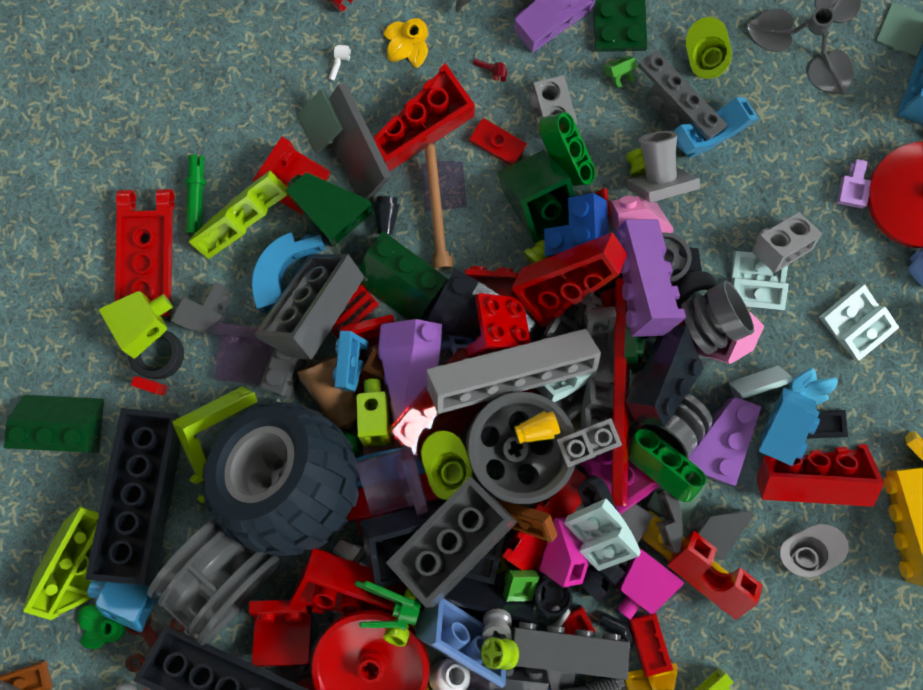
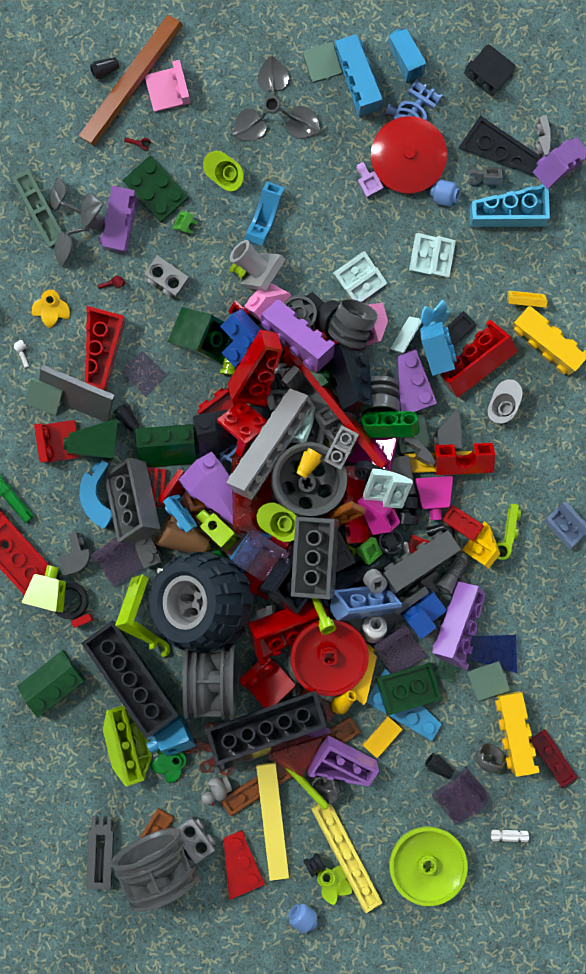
camera: 45 degrees left, 5 degrees up
lime slope [189,171,287,259] -> none
green plant [355,581,421,630] -> none
medium nougat piece [425,143,453,270] -> none
red plate [469,118,527,166] -> none
lime wheel [481,637,519,670] -> none
green beam [538,112,596,187] -> none
dark grey bracket [638,51,727,140] -> none
light grey brick [752,212,822,273] -> none

